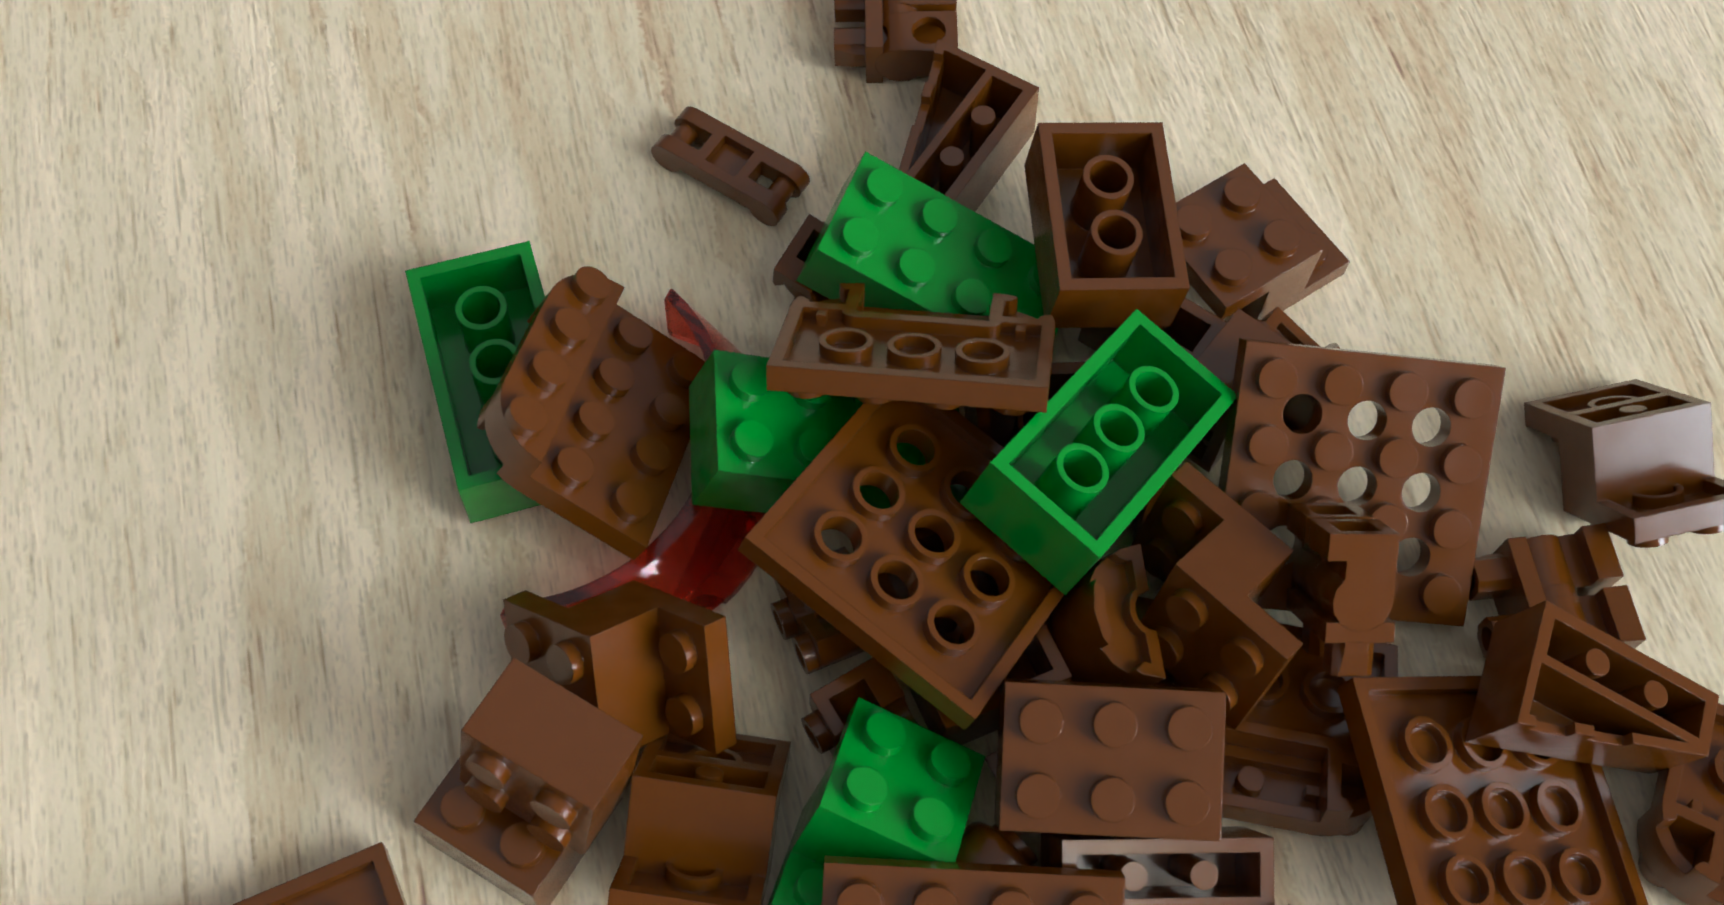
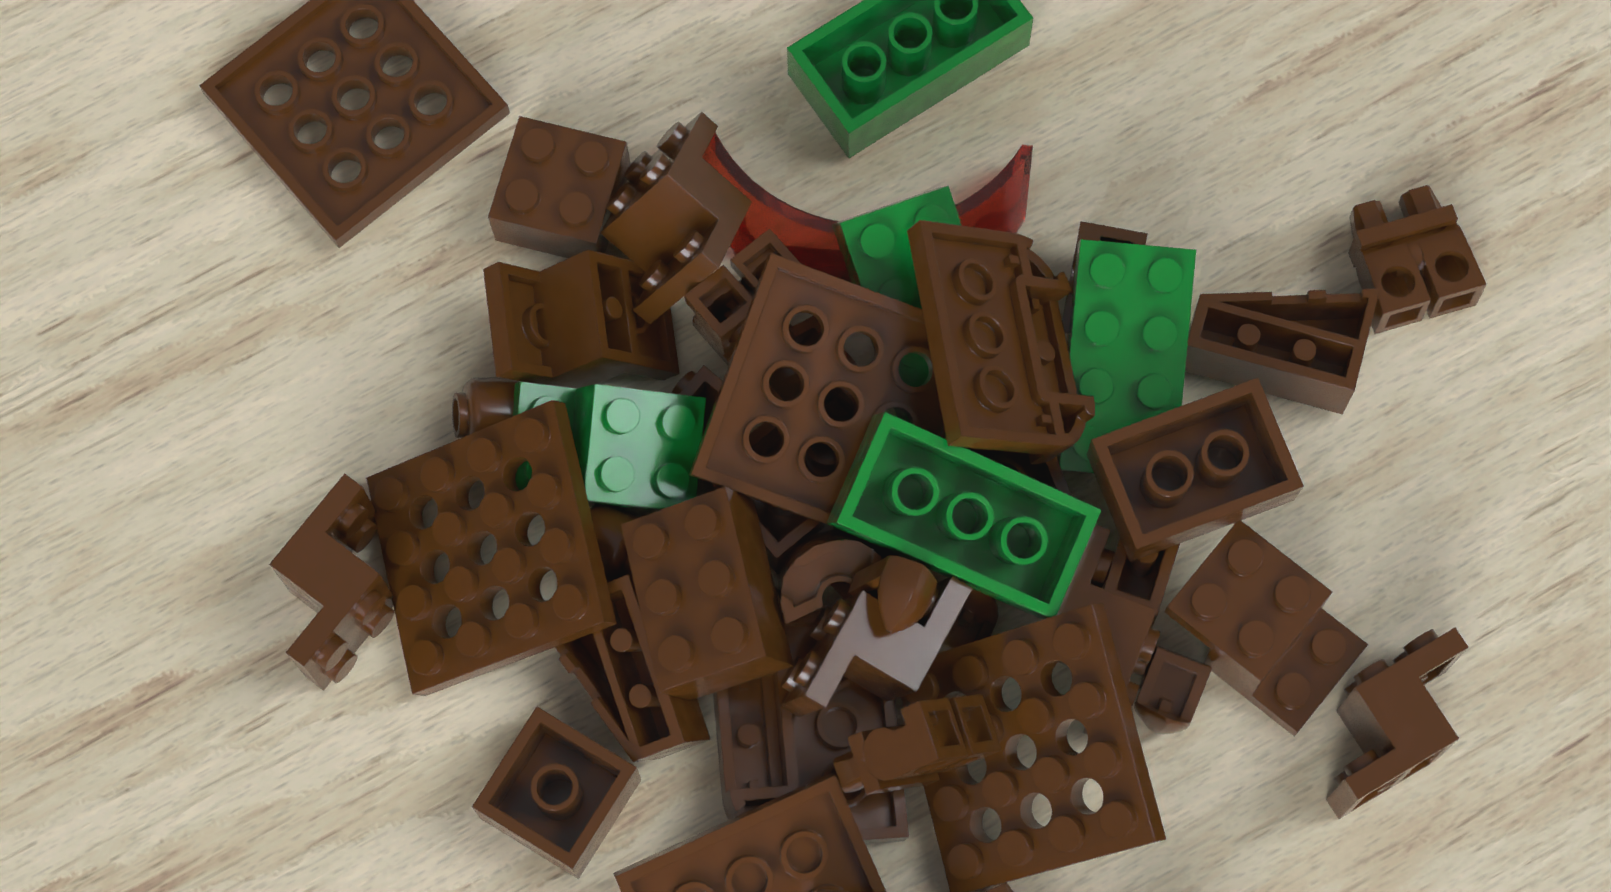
camera: 80 degrees right, 10 degrees up
reddish brown brick [460,657,643,855] -> none
reddish brown plate [477,266,706,560] -> none
reddish brown plate [651,106,810,227] -> none
none -> reddish brown hips [684,229,801,365]
none -> reddish brown plate [848,555,937,634]
none -> reddish brown bracket [1326,627,1469,819]

